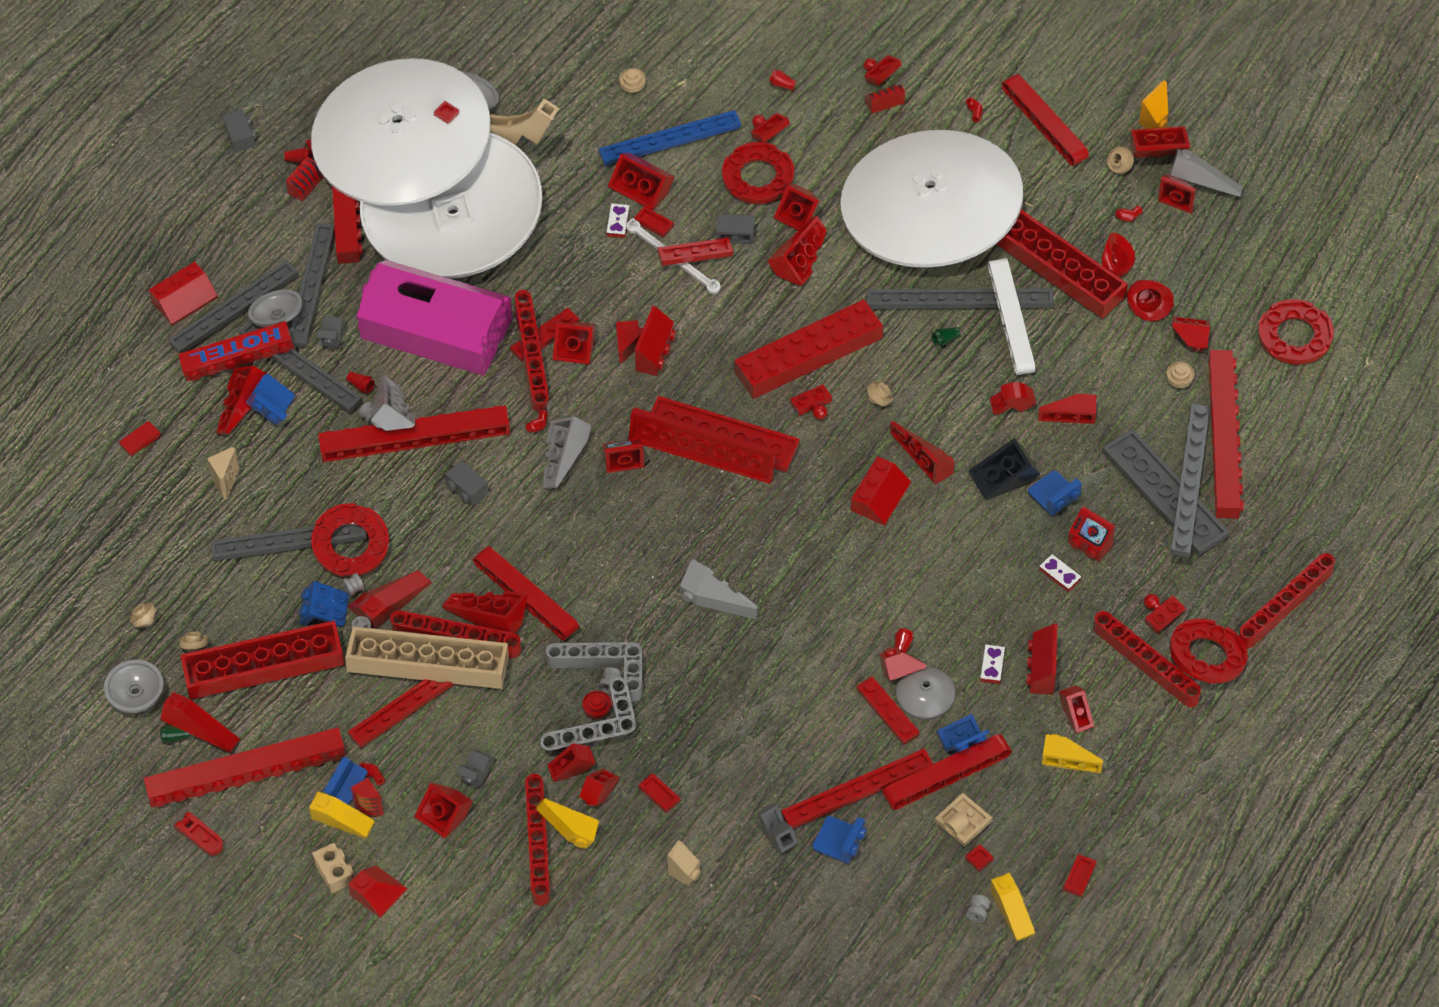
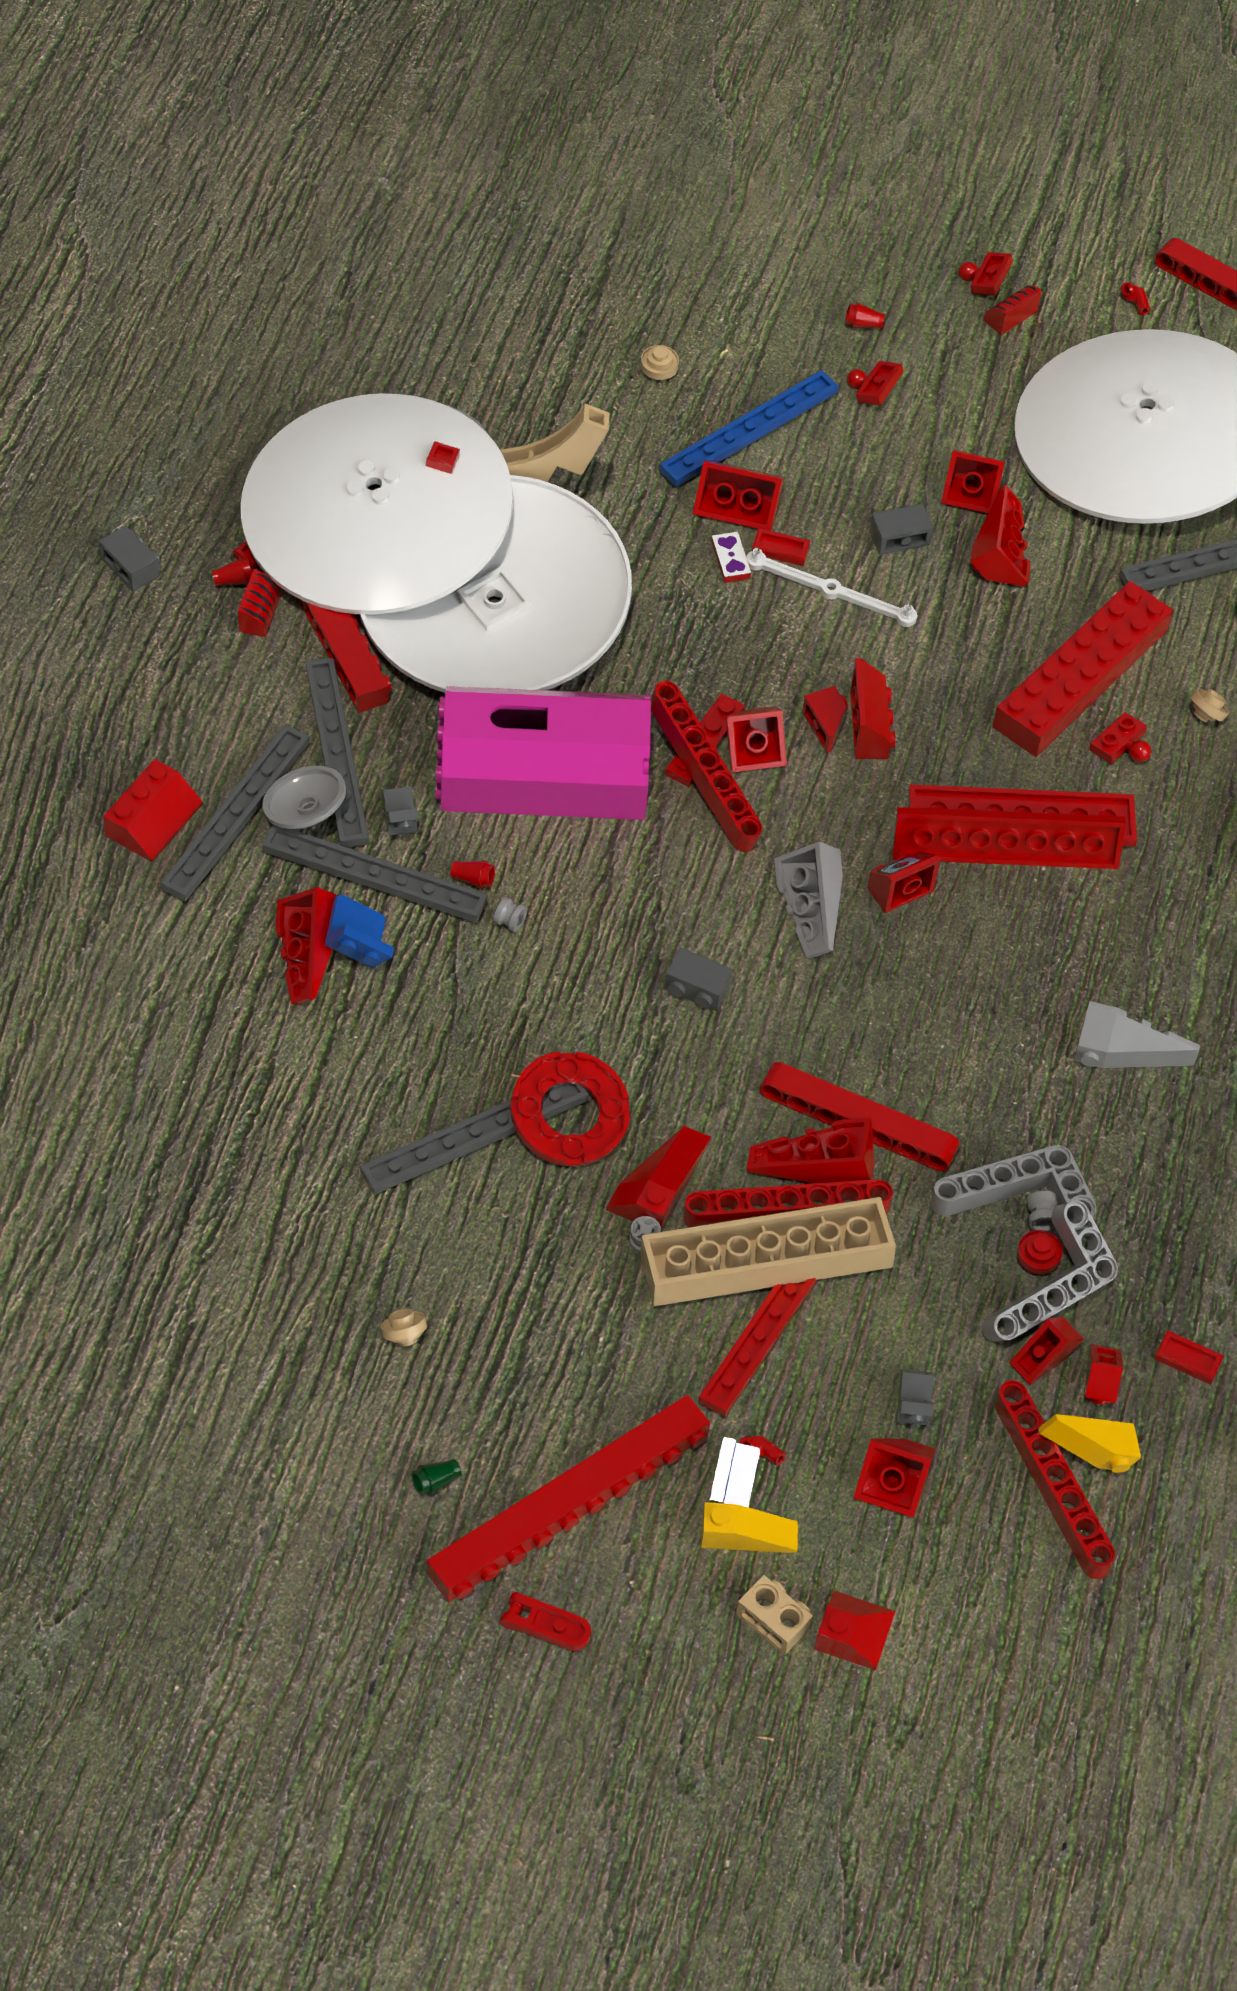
camera: 25 degrees left, 0 degrees up
light grey dish [104,660,164,713] -> none
red tile [119,421,161,457] -> none
tan plate [129,603,157,627] -> none
red wedge [160,692,240,753] -> none
red brick [178,321,295,382] -> none
red brick [180,620,345,700] -> none
tan slope [207,447,240,500] -> none
blue bracket [299,581,349,627] -> none
red brick [318,405,510,463] -> none
light grey wheel [342,573,365,597] -> none
red brick [351,778,384,817] -> none
light grey wedge [370,375,415,431] -> none
red arm [526,410,548,433] -> none
red plate [657,238,733,266] -> none
red plate [722,142,794,204] -> none

